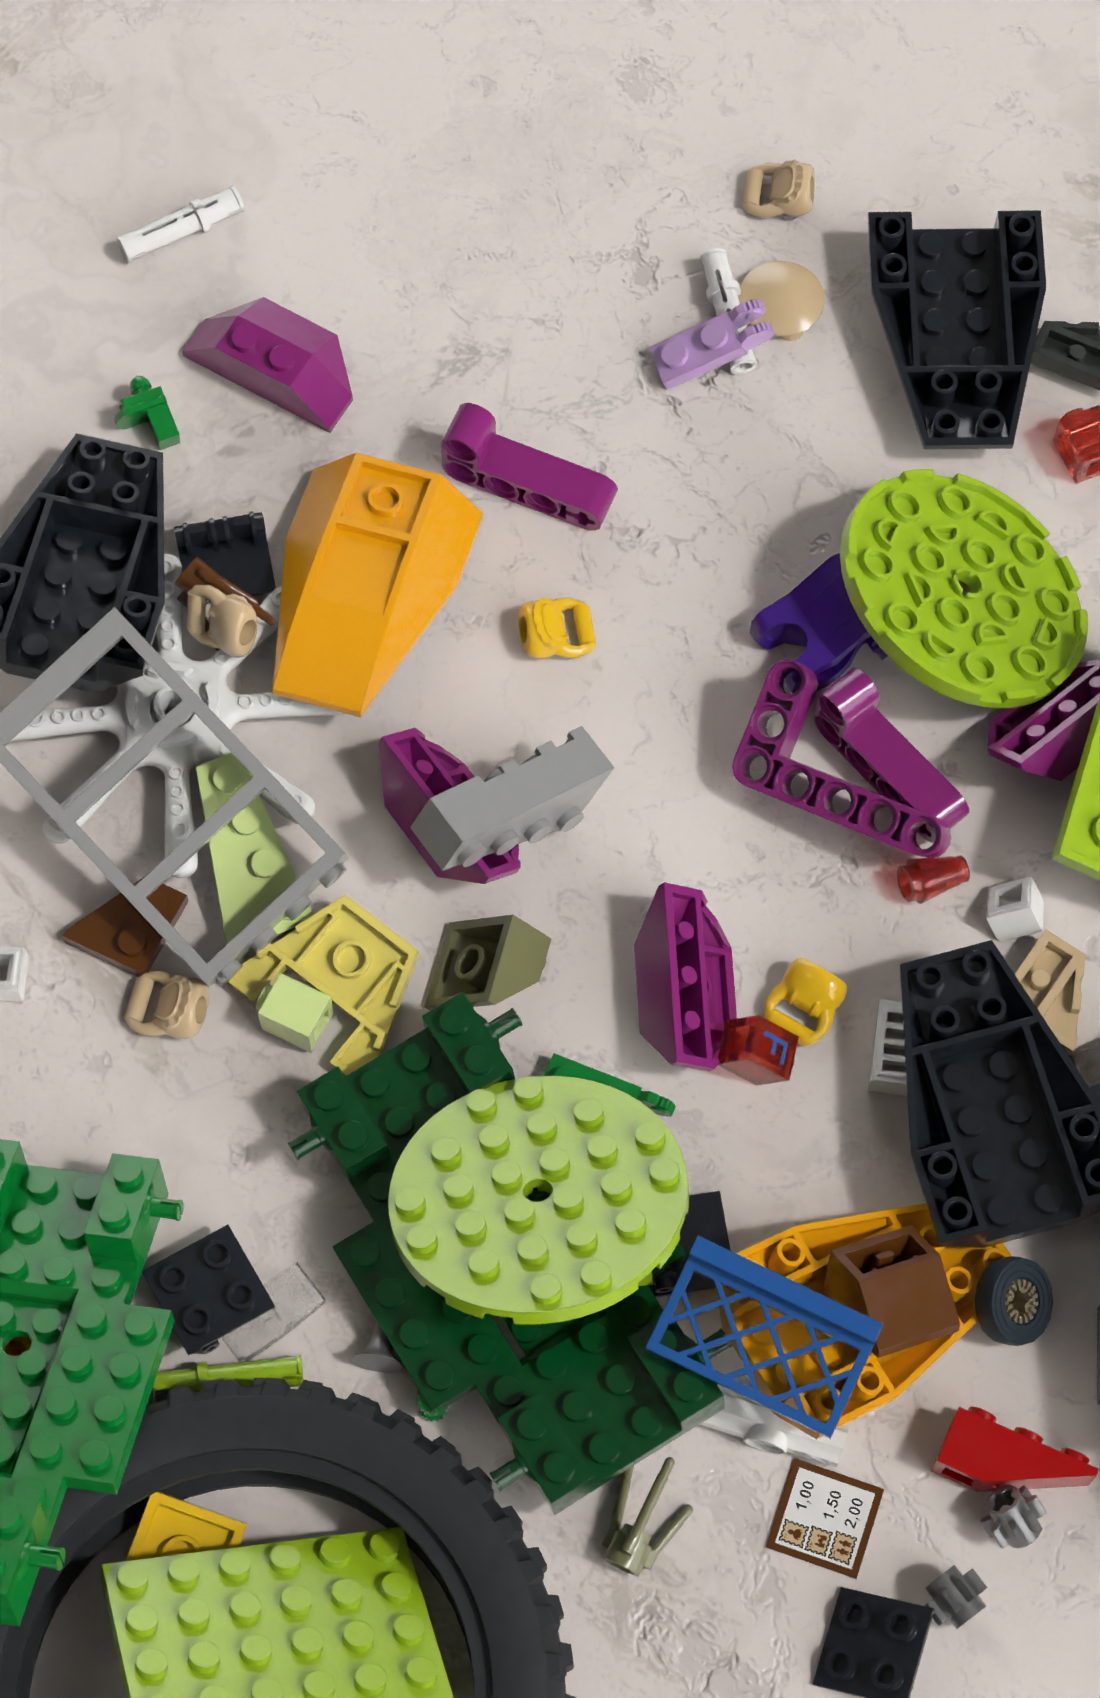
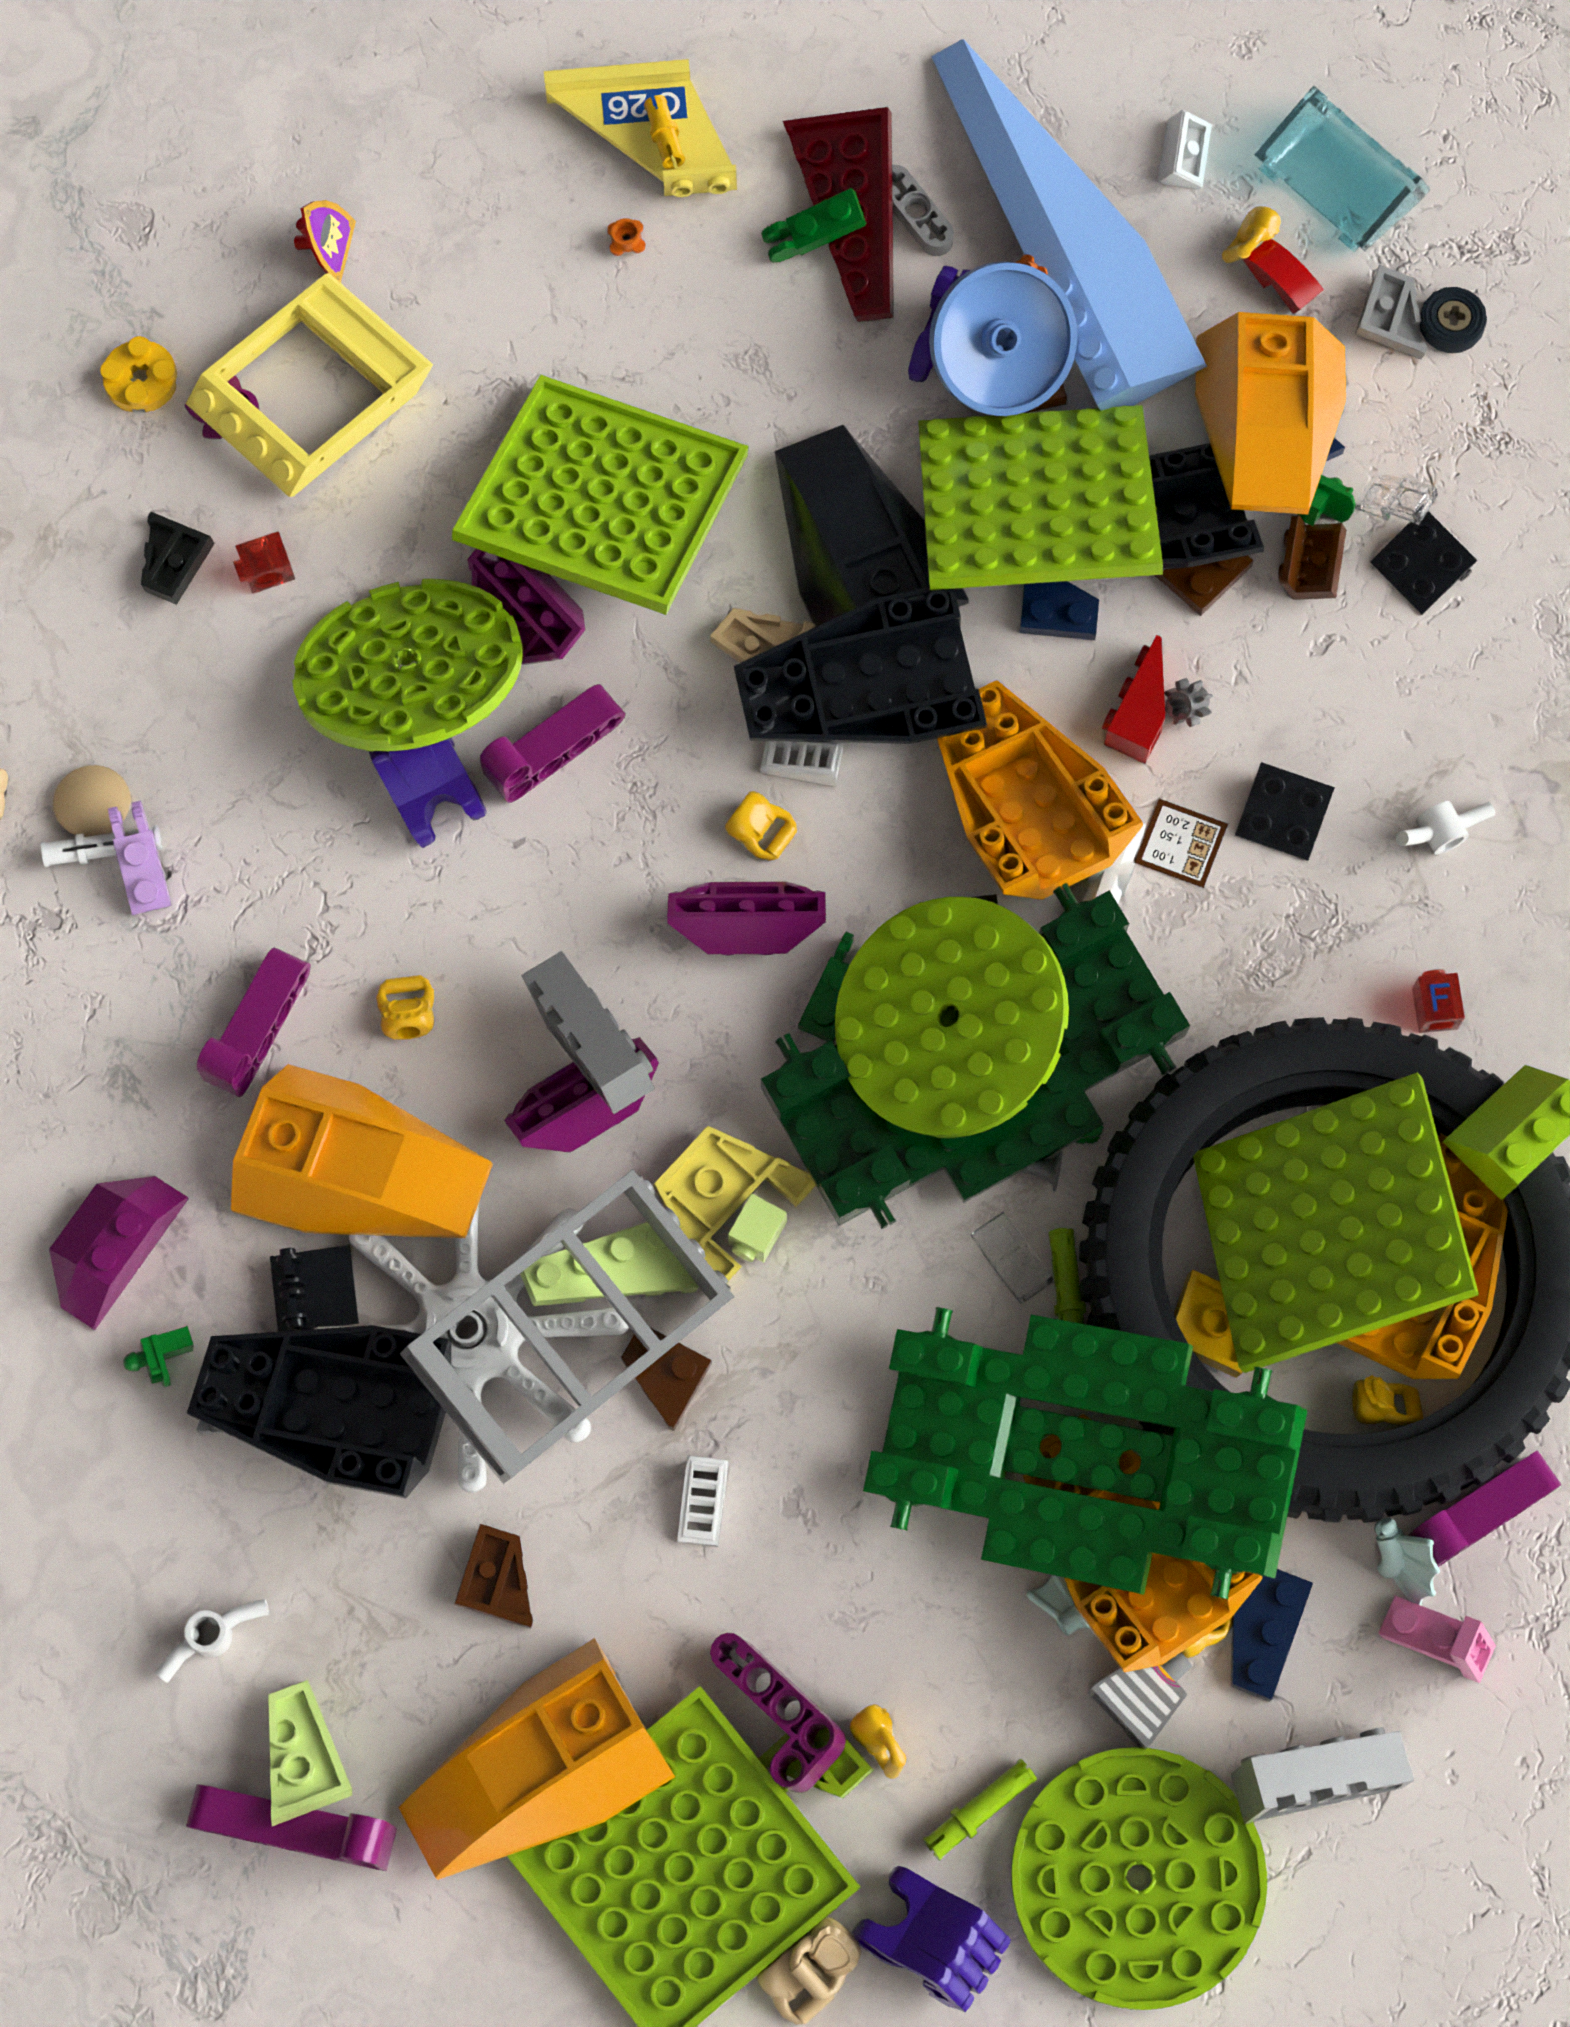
camera: 85 degrees left, 5 degrees up
tan piece [124,970,209,1039] -> none
black hinge [142,1224,276,1356] -> none
reddish brown plant [174,557,276,651] -> none
tan piece [187,585,258,658] -> none
olive slope [424,914,552,1011] -> none
olive plant [601,1457,693,1577] -> none
blue fence [646,1236,883,1439] -> none
clear red brick [718,1015,799,1086] -> none
magenta beam [732,659,951,858] -> none
reddish brown slope [822,1225,960,1358] -> none
black wedge [868,210,1046,450] -> none
clear red cone [897,855,970,904] -> none
flat silver gear [925,1565,988,1630] -> none
black bush [974,1256,1053,1346] -> none
white slope [986,876,1044,941] -> none

